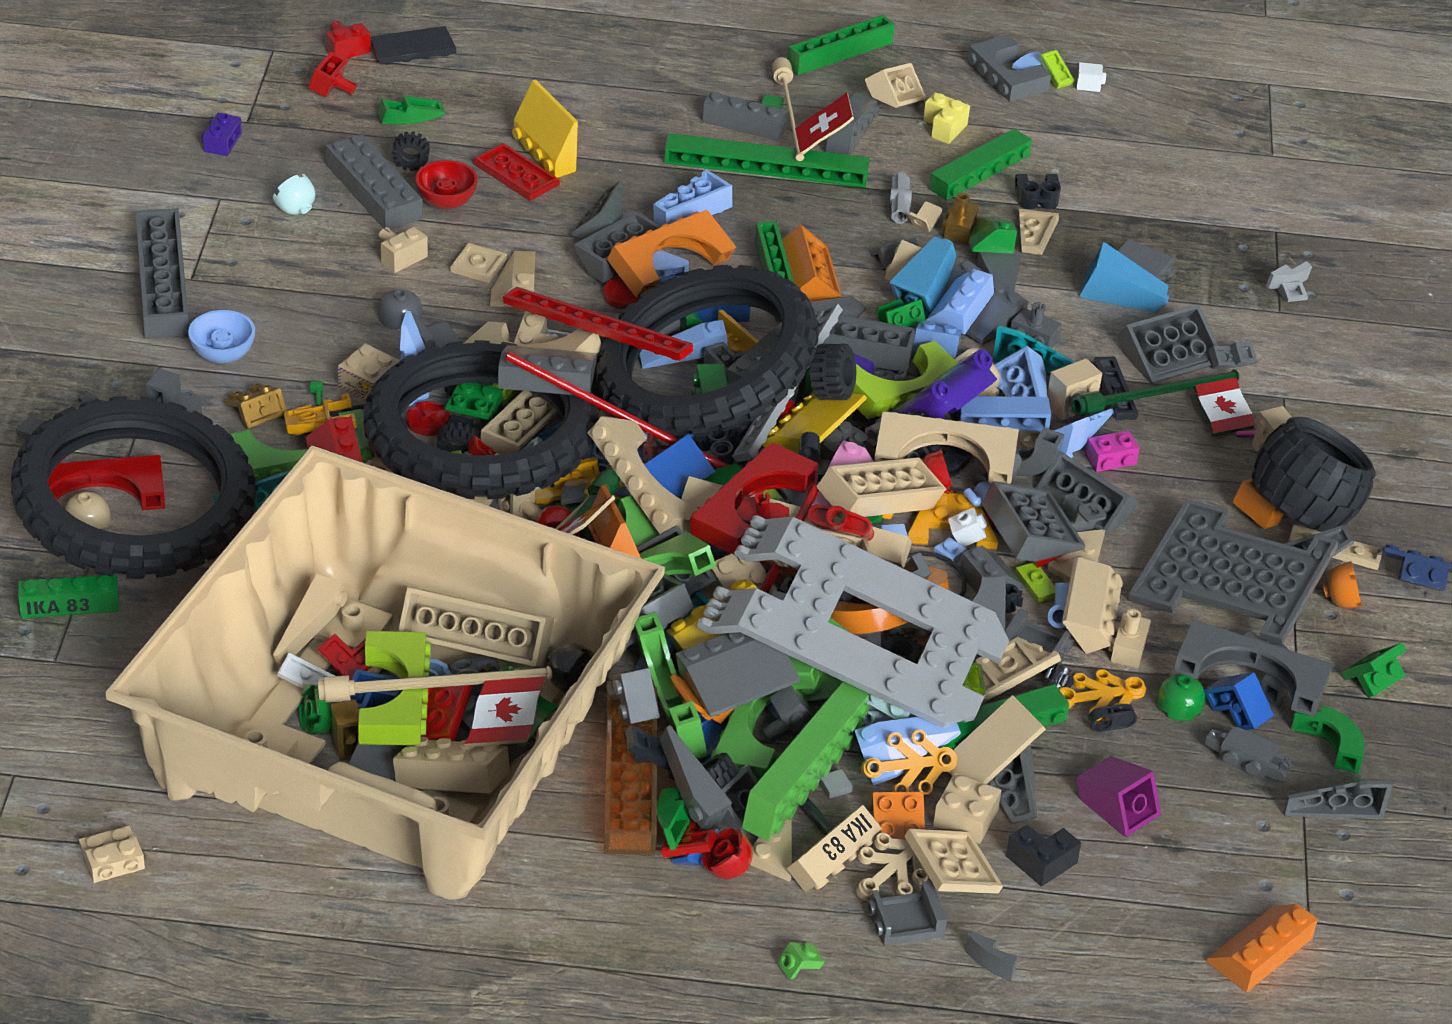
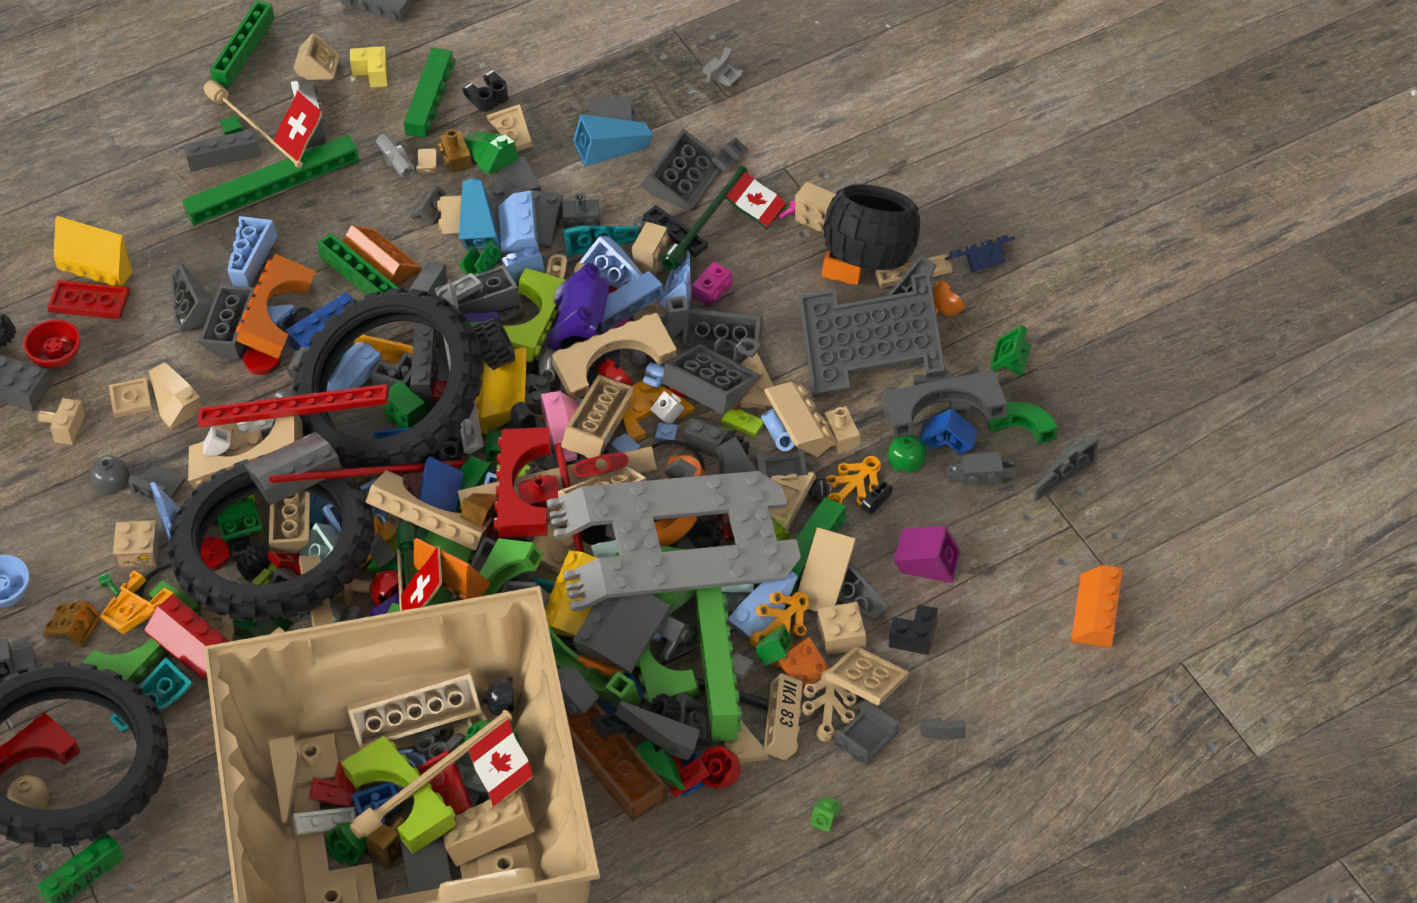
camera: 30 degrees left, 10 degrees up
none -> white brick [203,426,231,456]
none -> light grey plate [451,273,482,302]
none -> pearl gold slope [460,493,498,527]
none -> green slope [756,624,793,666]

